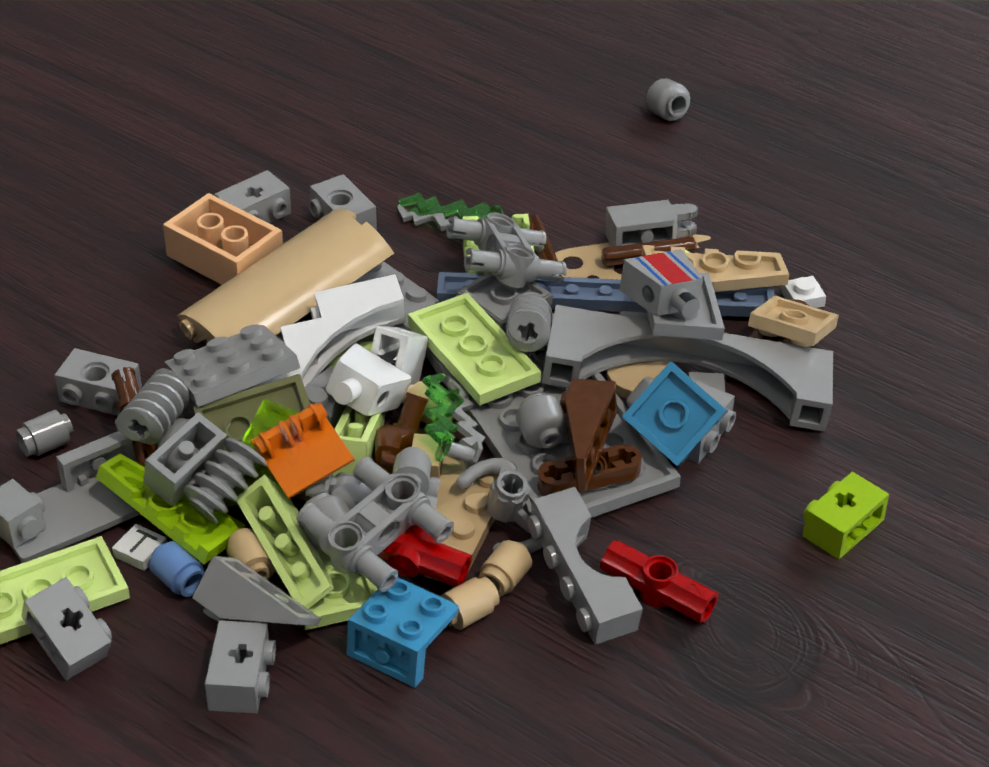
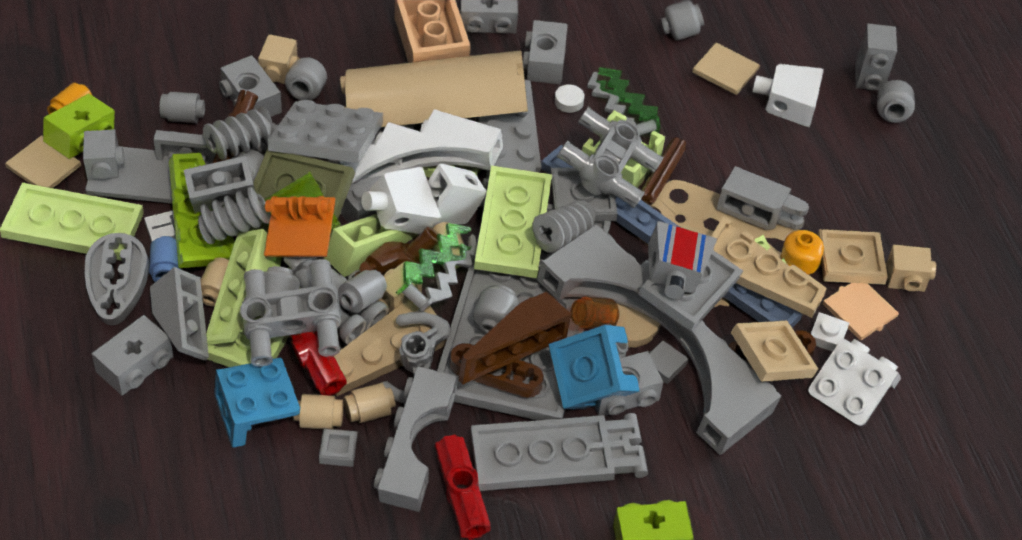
camera: 35 degrees right, 10 degrees up
light grey brick [21,577,112,681] -> none
reddish brown axle [601,237,697,267] -> none
none -> light grey piece [85,233,149,325]
none -> tan brick [258,34,299,84]
none -> light grey head [285,57,327,100]
none -> light grey tile [319,429,358,467]
none -> light grey hinge [470,413,648,491]
none -> white tile [555,85,584,113]
none -> clear orange brick [570,296,619,329]
none -> light grey head [661,0,704,41]
none -> tan piece [693,43,760,95]
none -> white torso [753,64,824,127]
none -> light orange head [780,230,824,275]
none -> white bracket [809,337,901,426]
none -> tan tile [818,229,888,285]
none -> light nougat piece [823,283,899,341]
none -> light grey brick [855,23,897,91]
none -> tan brick [886,245,936,292]

